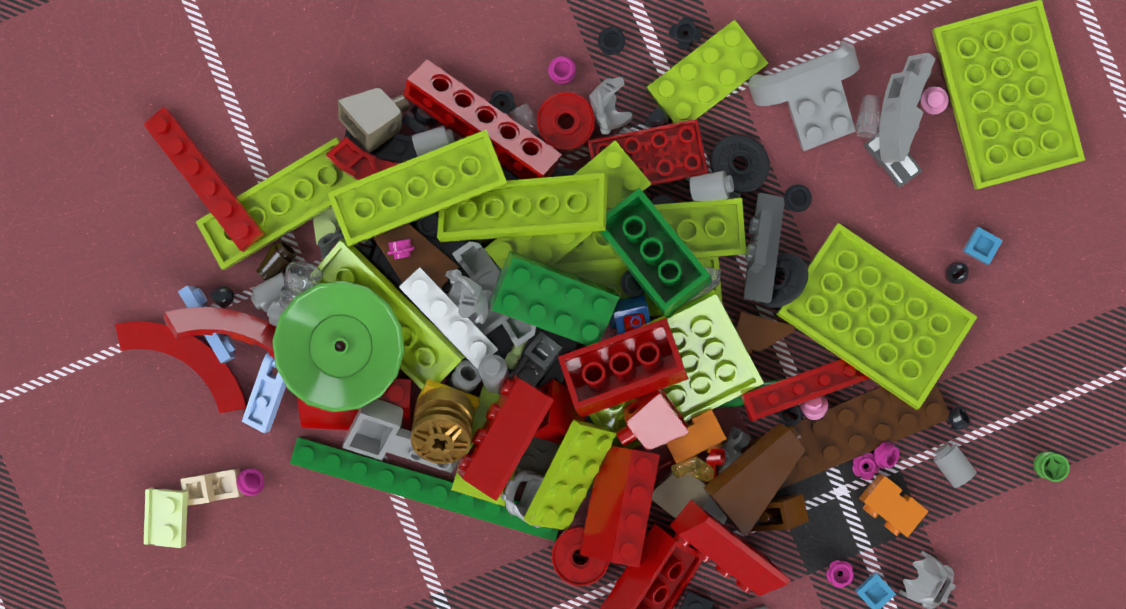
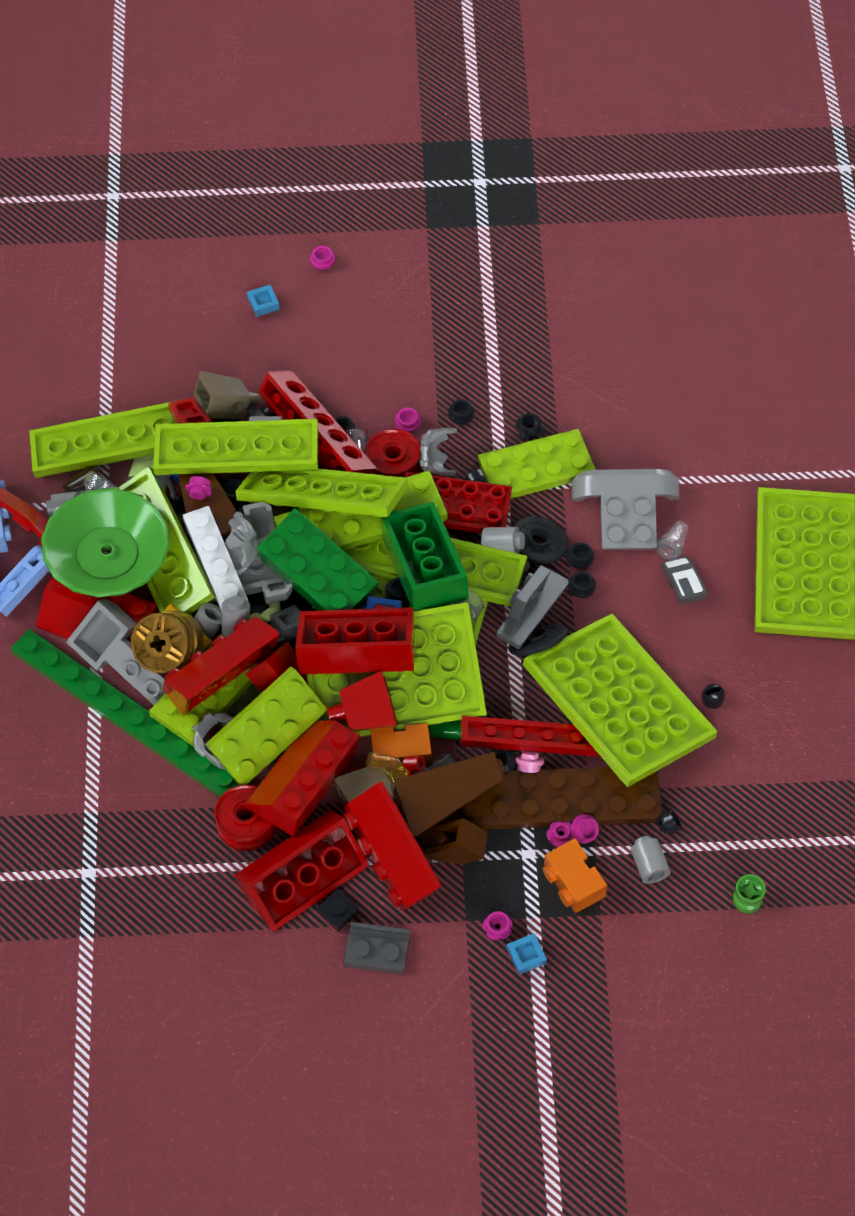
camera: 20 degrees right, 30 degrees down
red plate [143,107,265,252] -> none
black hinge [209,286,234,309] -> none
reddish brown slope [734,312,795,355] -> none
light grey slope [879,53,936,163] -> none
light grey helmet [899,551,956,609] -> none
bright pink plate [920,86,948,115] -> none
dark azure plate [962,227,1003,265] -> none
none -> black plate [567,542,594,569]

